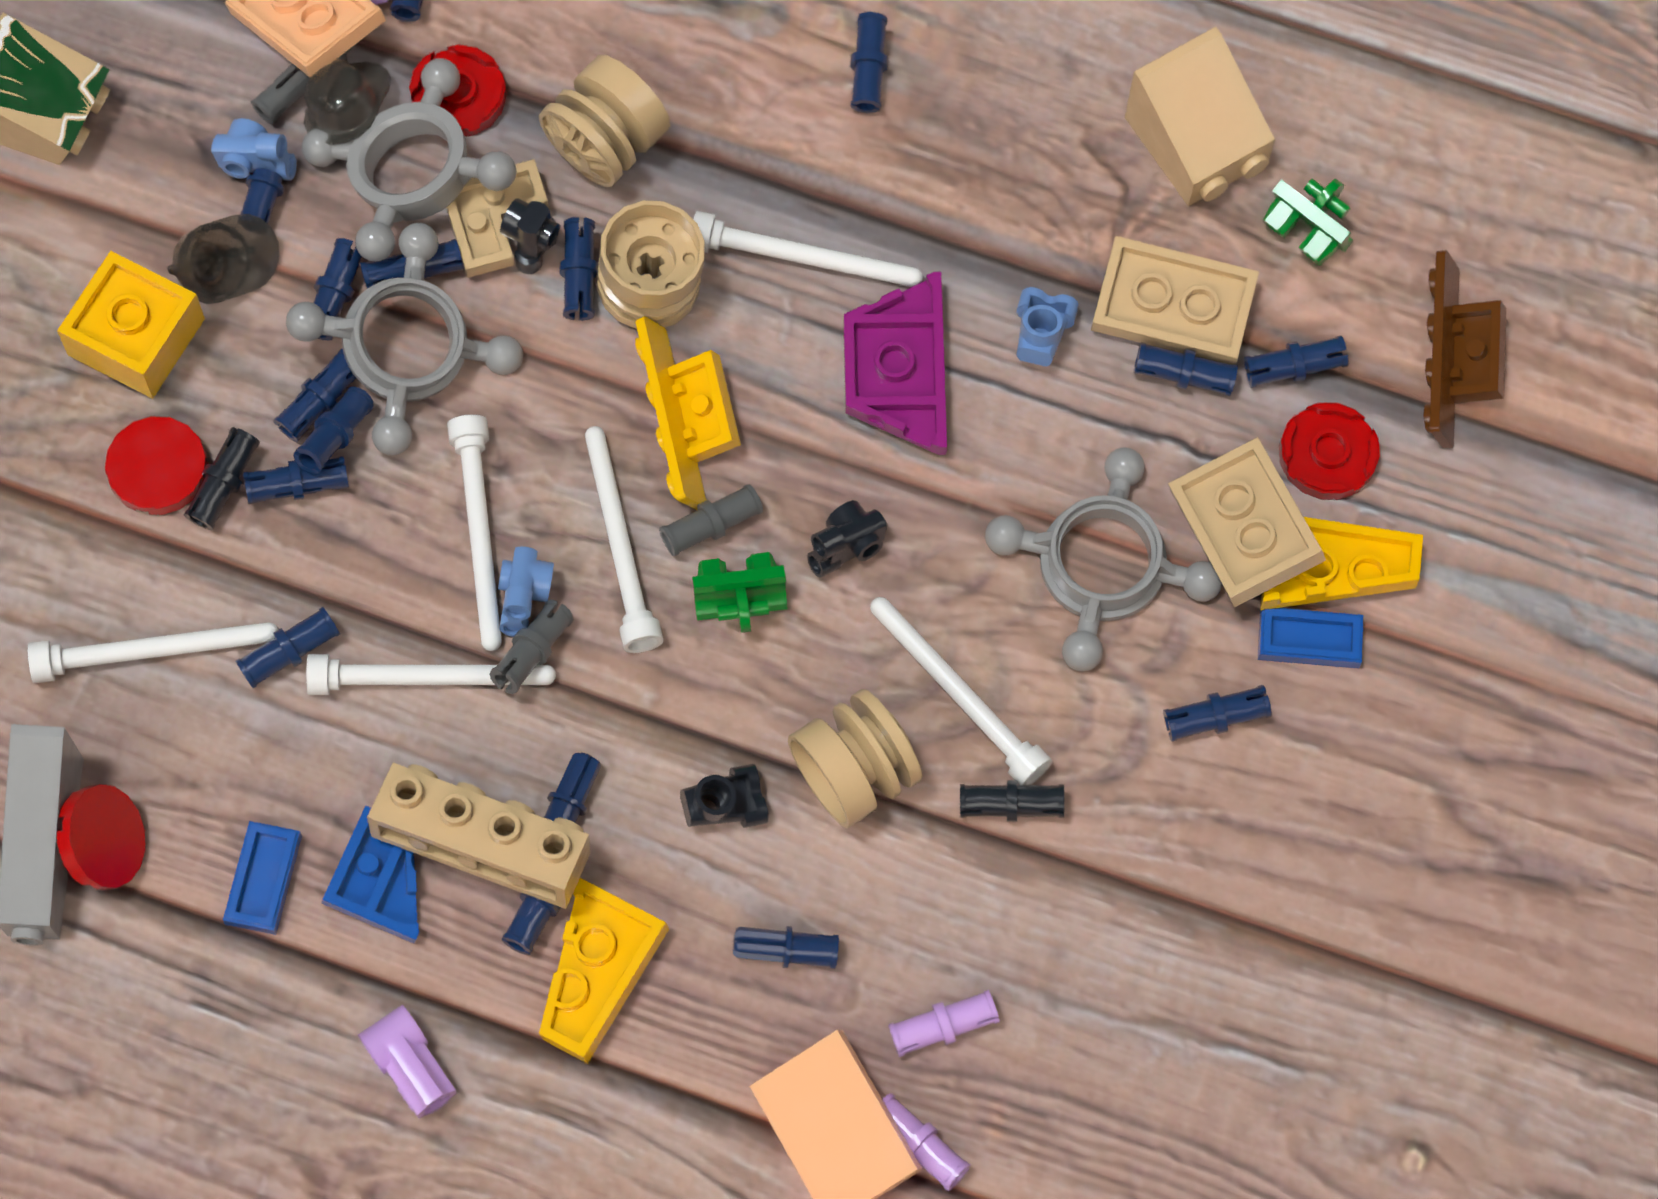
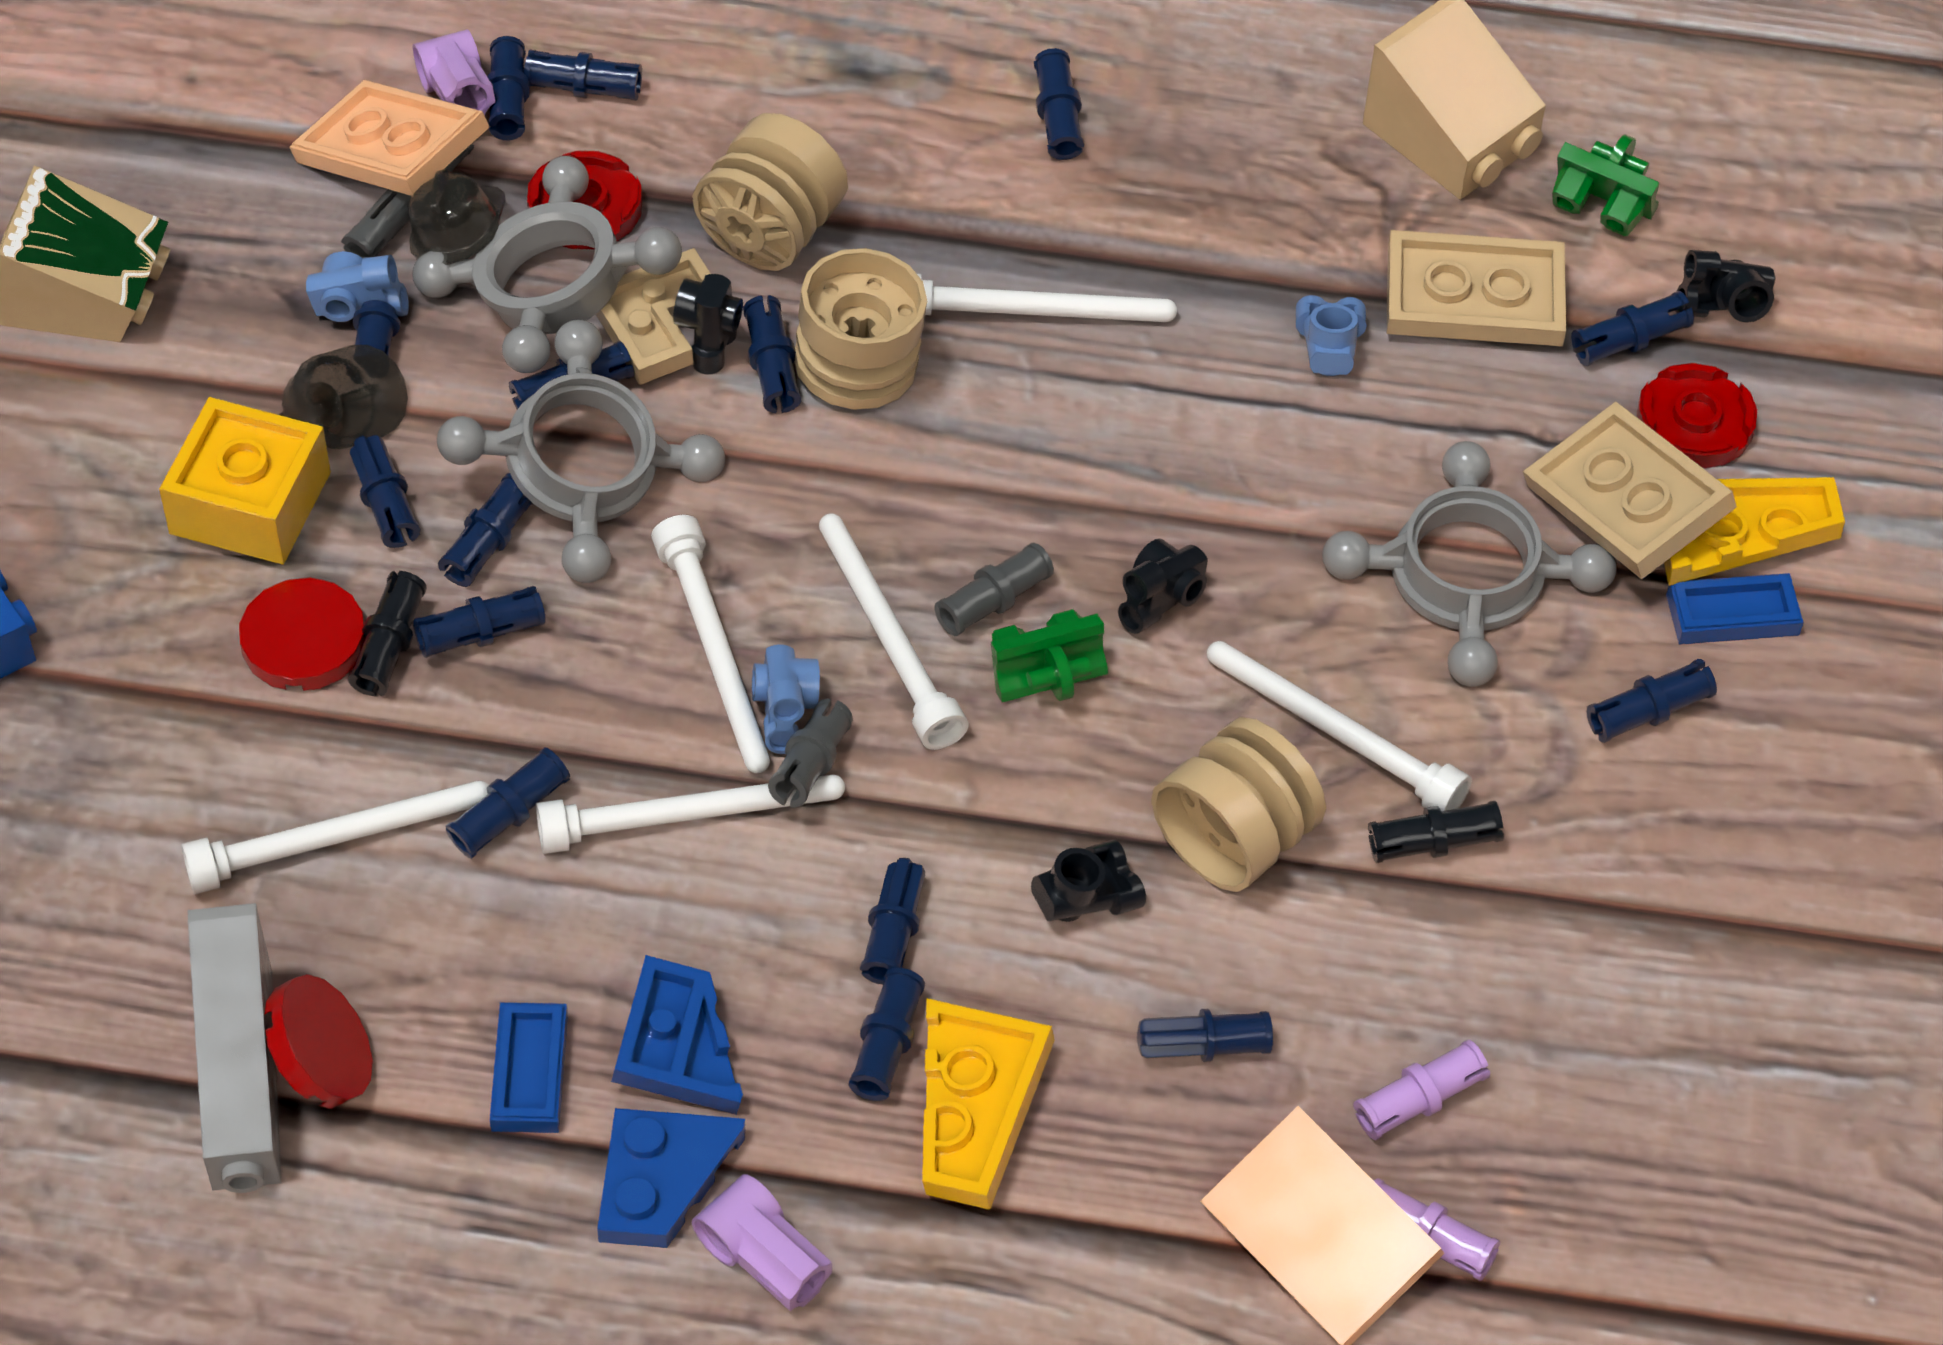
camera: 10 degrees left, 15 degrees down
dark blue pin [293,387,374,474] -> none
dark blue pin [313,238,362,341] -> none
tan brick [367,762,590,909] -> none
yellow bracket [635,316,741,510] -> none
magenta wing [843,271,947,455] -> none
dark blue pin [1133,342,1238,396] -> none
reddish brown bracket [1423,250,1506,448] -> none
none -> dark blue axle [350,435,421,548]
none -> blue wing [597,1108,746,1248]
none -> black plate [1676,250,1776,323]

